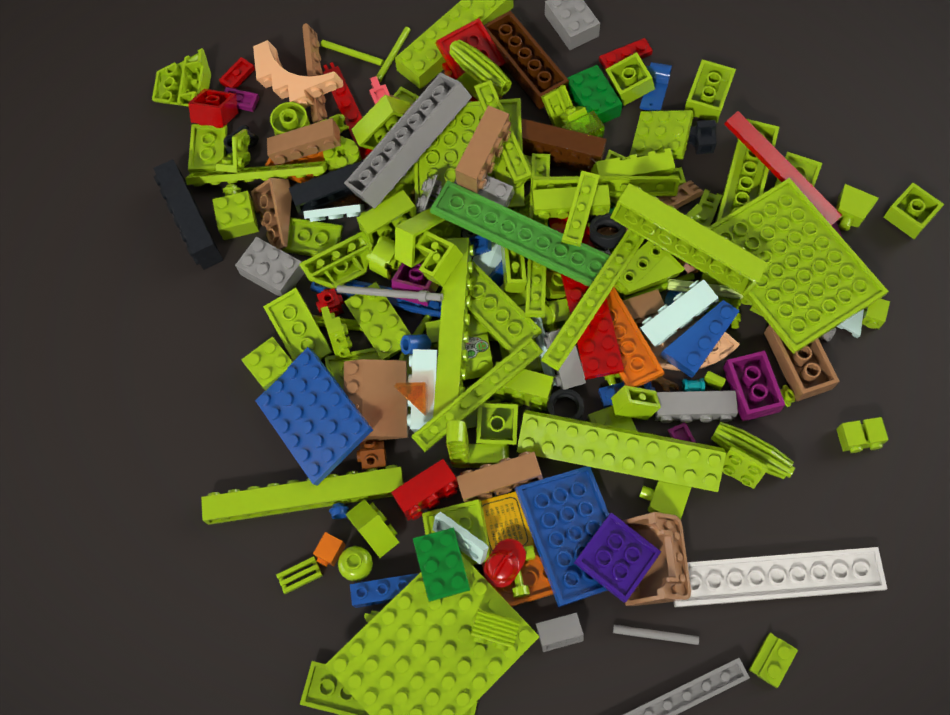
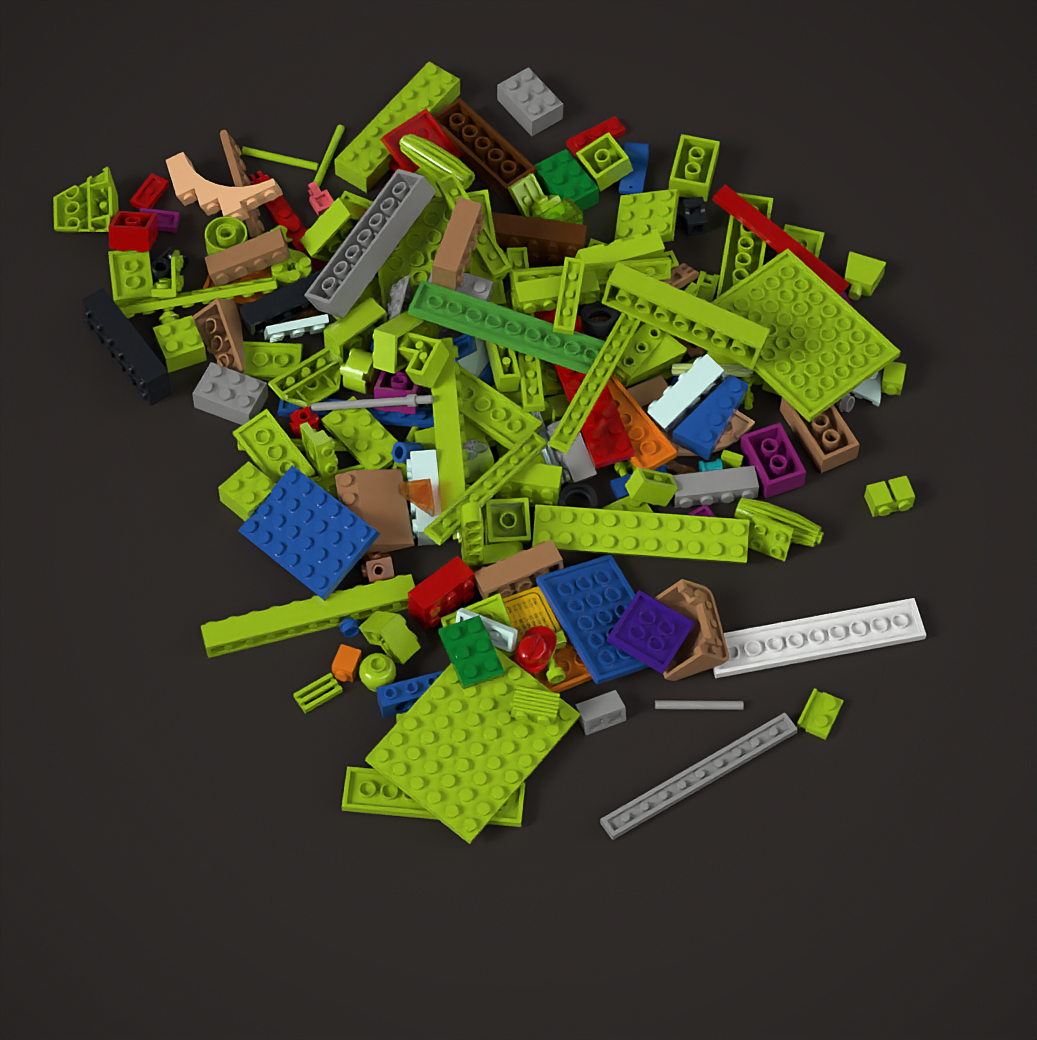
camera: 15 degrees left, 10 degrees down
lime torso [639,481,691,520] -> none
lime plate [780,385,795,407] -> none
lime brick [883,183,944,239] -> none

